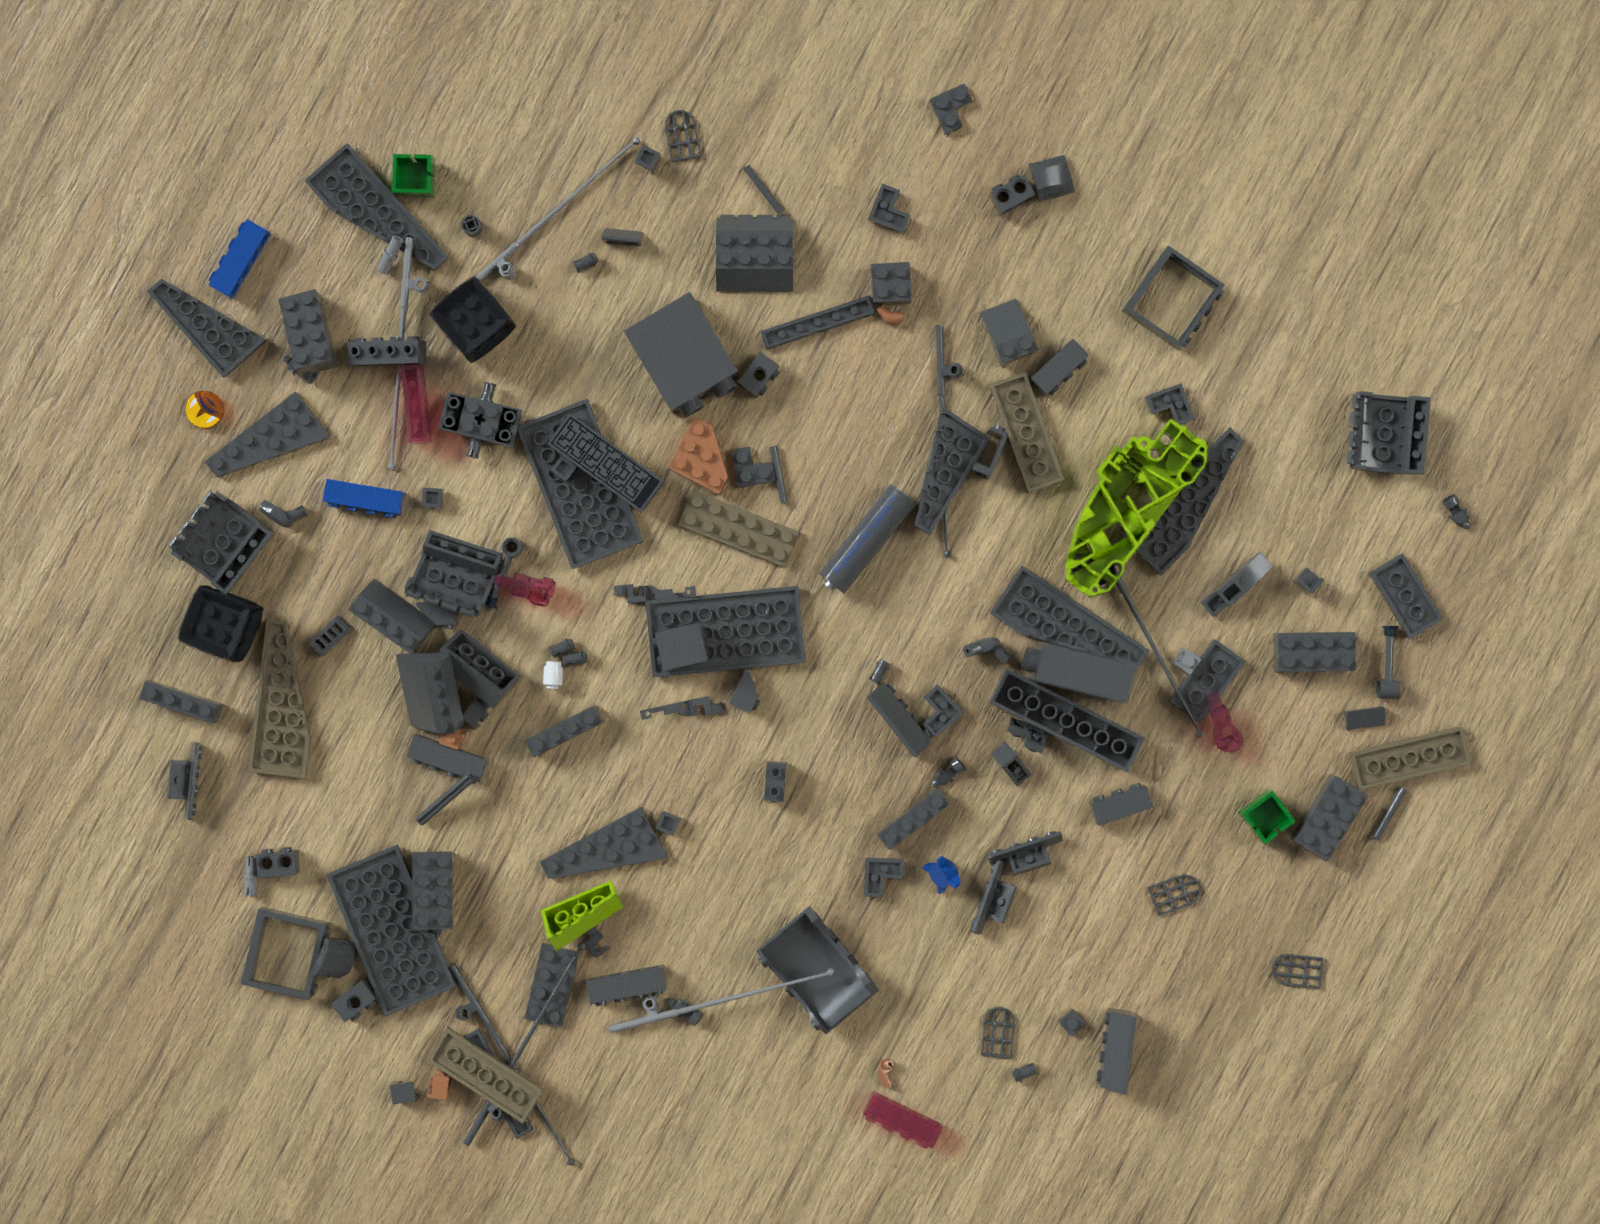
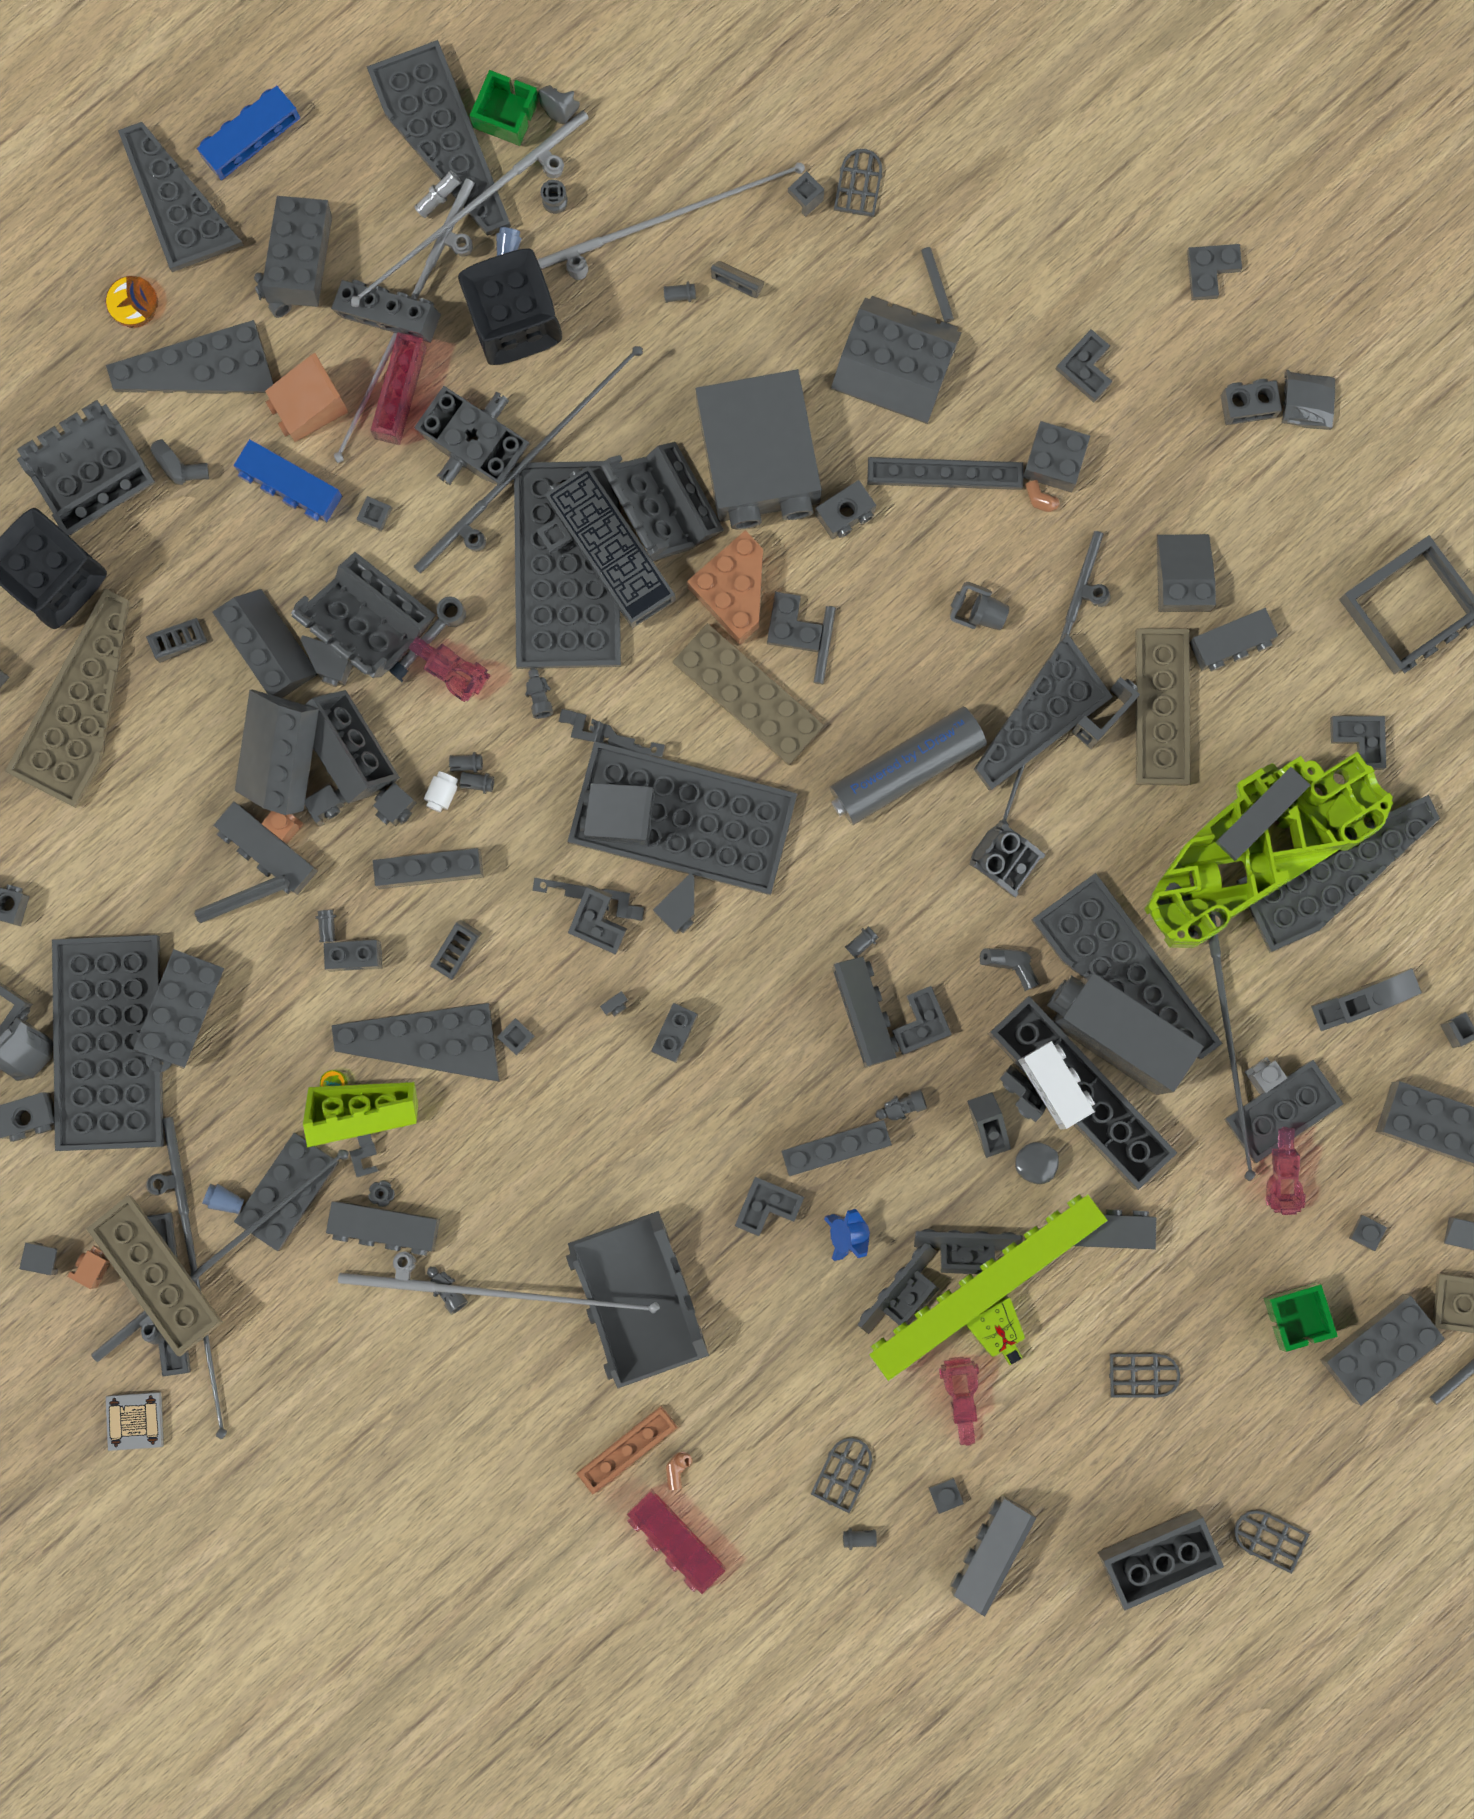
camera: 25 degrees right, 5 degrees down
none -> tile [106,1392,164,1451]
none -> sand blue cone [202,1184,244,1214]
none -> nougat slope [265,353,348,442]
none -> dark grey pin [315,910,337,943]
none -> tile [320,1070,348,1087]
none -> dark grey brick [323,940,382,972]
none -> light grey piece [351,110,589,307]
none -> dark grey plate [368,1180,395,1207]
none -> dark grey brick [373,783,417,826]
none -> dark grey piece [413,346,643,574]
none -> dark grey slope [430,920,482,980]
none -> sand blue cone [496,227,522,256]
none -> dark grey piece [525,668,553,719]
none -> dark grey hair [538,85,580,124]
none -> dark grey plate [568,885,627,955]
none -> nougat tile [576,1405,678,1495]
none -> dark grey slope [600,442,724,561]
none -> dark grey plate [600,991,628,1017]
none -> lime brick [869,1194,1108,1381]
none -> clear pink piece [939,1357,979,1446]
none -> dark grey piece [950,582,1010,630]
none -> lime torso [966,1296,1025,1365]
none -> dark grey slope [969,822,1045,898]
none -> dark grey hair [1015,1142,1059,1184]
none -> white brick [1018,1041,1095,1129]
none -> dark grey brick [1098,1509,1224,1611]
none -> dark grey tile [1216,767,1310,861]
none -> dark grey plate [1349,1215,1387,1251]

